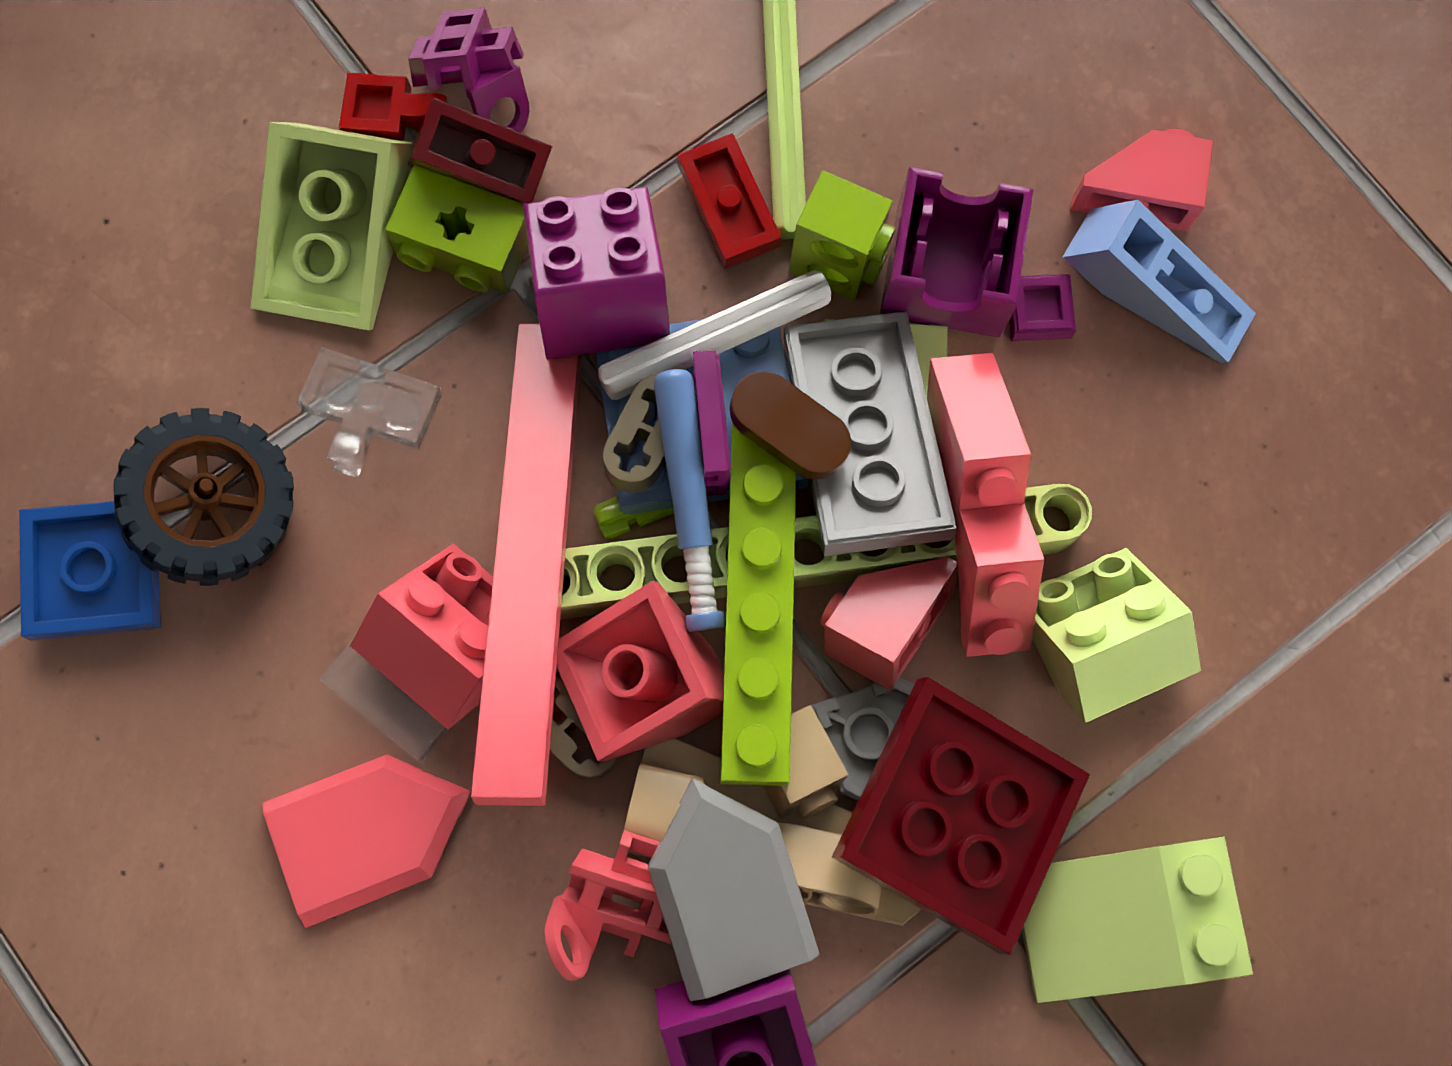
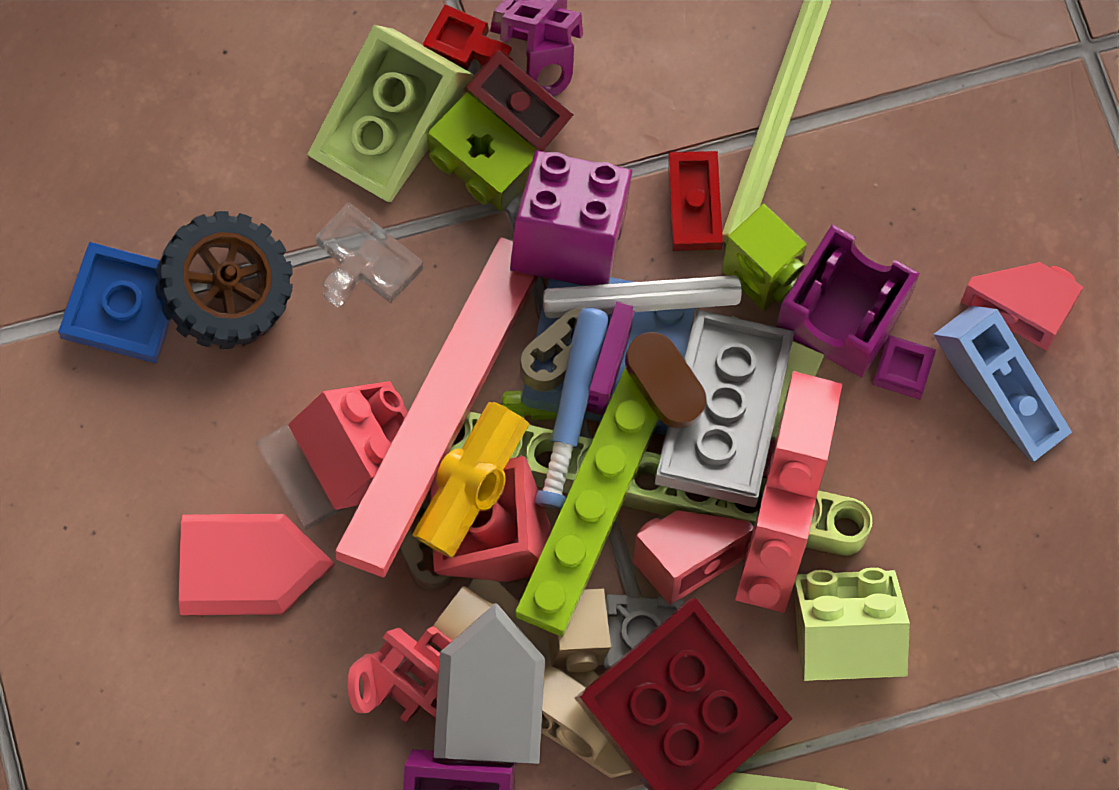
camera: 25 degrees right, 5 degrees down
none -> yellow piece [412,402,529,558]

